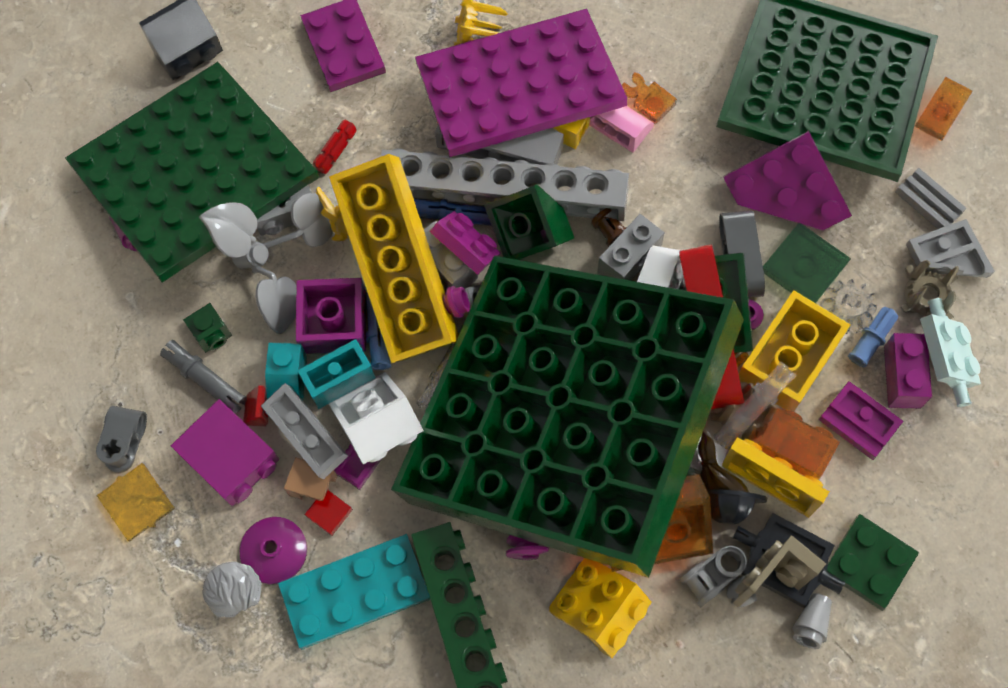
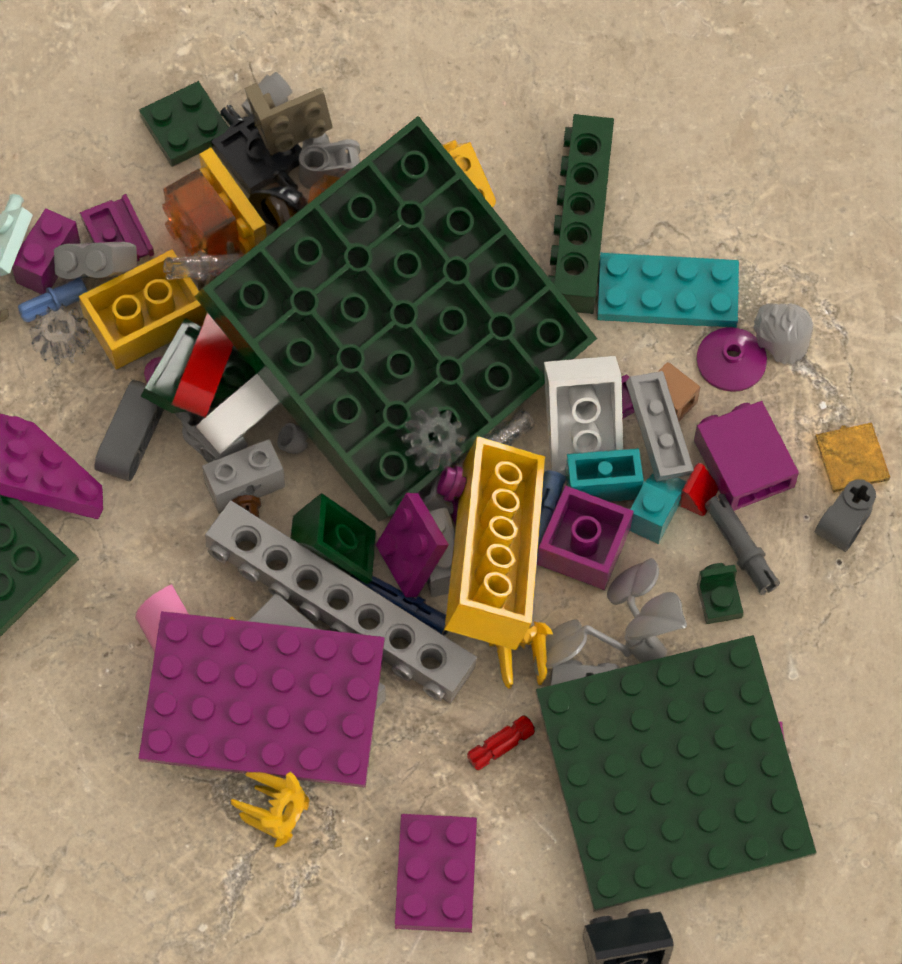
camera: 160 degrees left, 5 degrees down
red tile [304,489,353,536] -> none
clear orange plate [622,72,677,124] -> none
clear green tile [763,222,851,303] -> none
none -> light grey brick [54,242,137,279]
none -> clear gear [402,407,466,470]

